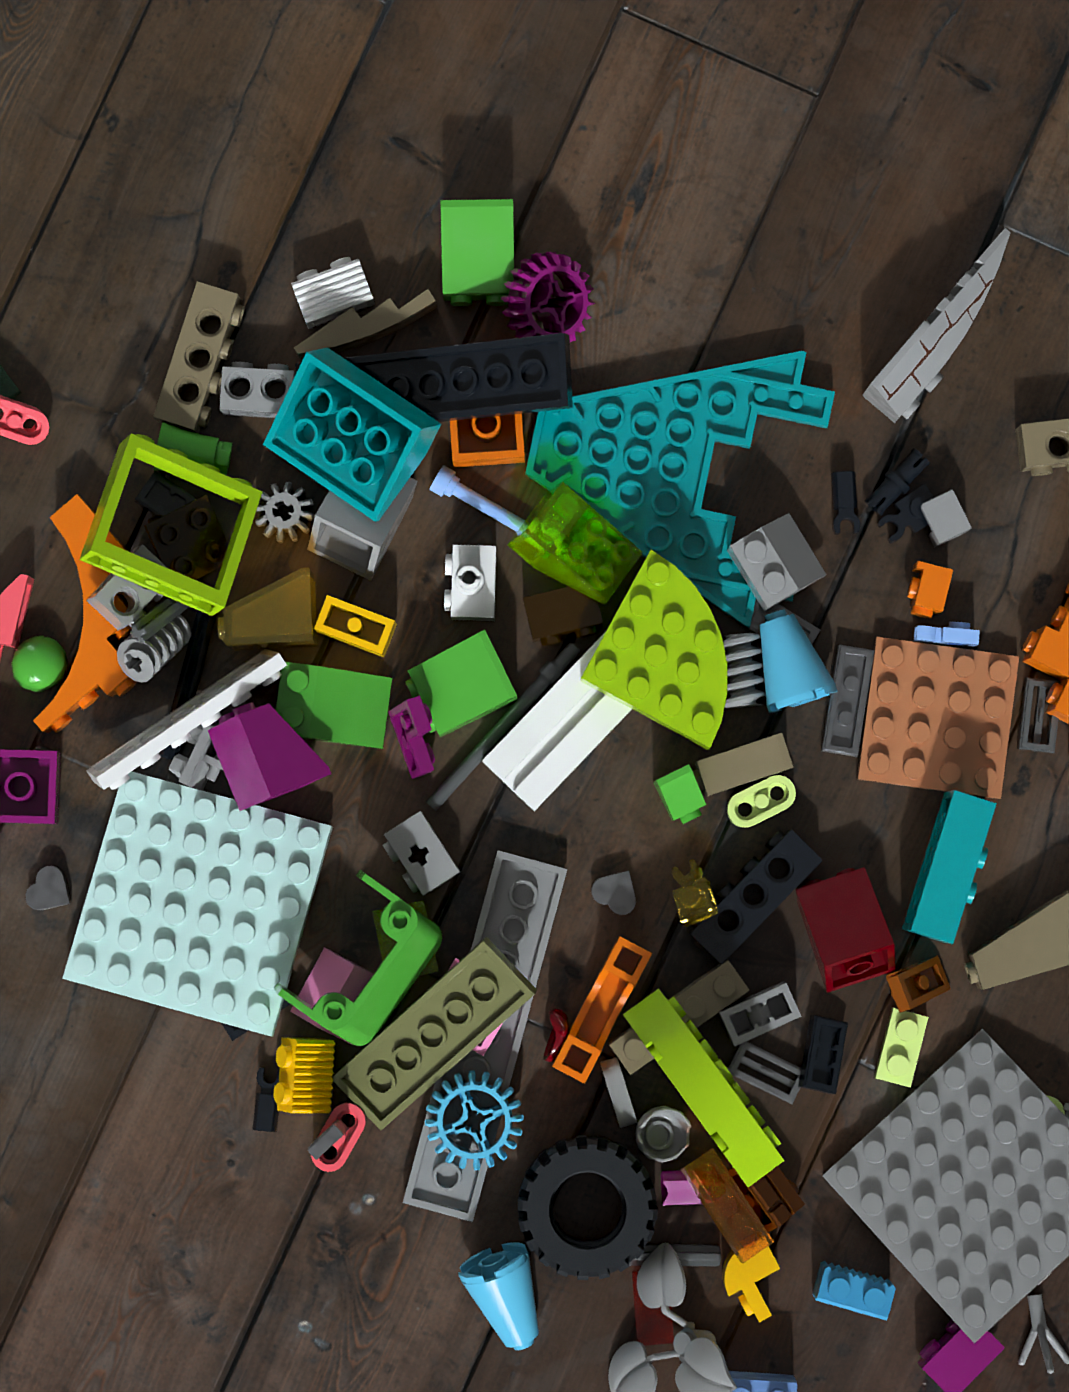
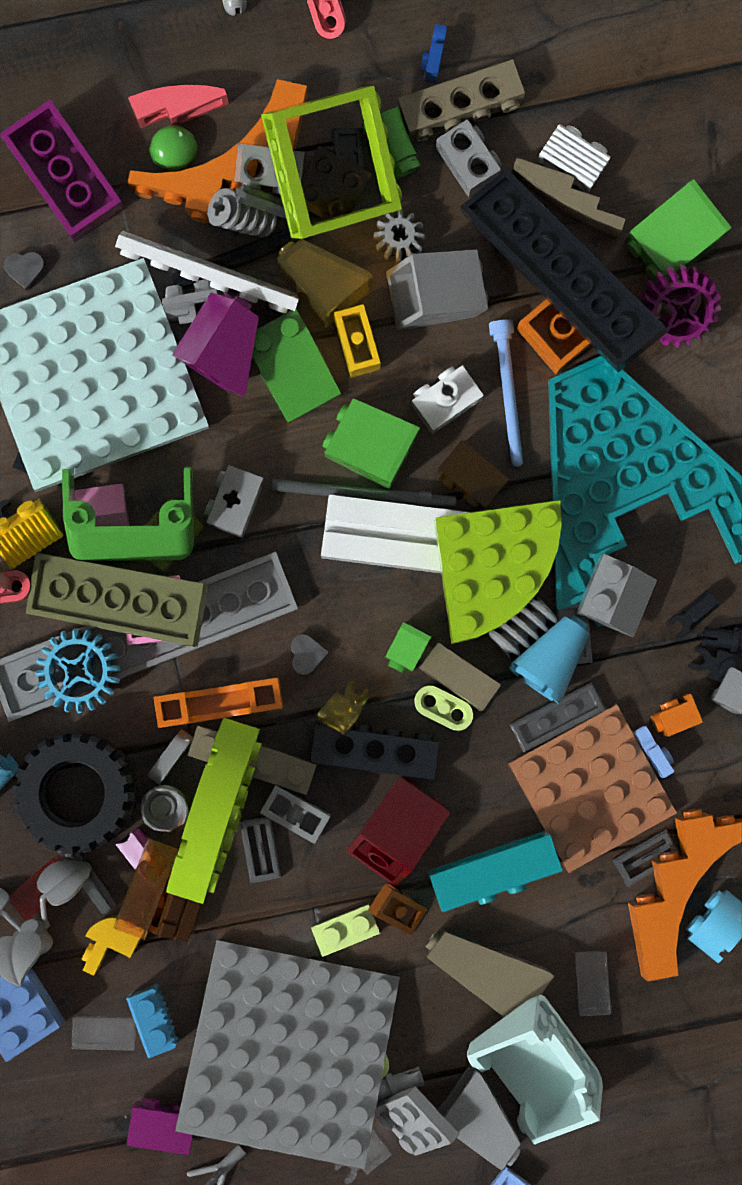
camera: 45 degrees right, 0 degrees up
teal slope [263,348,441,522] -> none
magenta plate [388,696,435,779] -> none
clear neon green slope [507,481,643,604] -> none
dark red piece [543,1008,569,1062] -> none
black plate [798,1015,848,1094] -> none
none -> clear plate [71,1016,136,1051]
none -> blue plate [420,24,447,84]

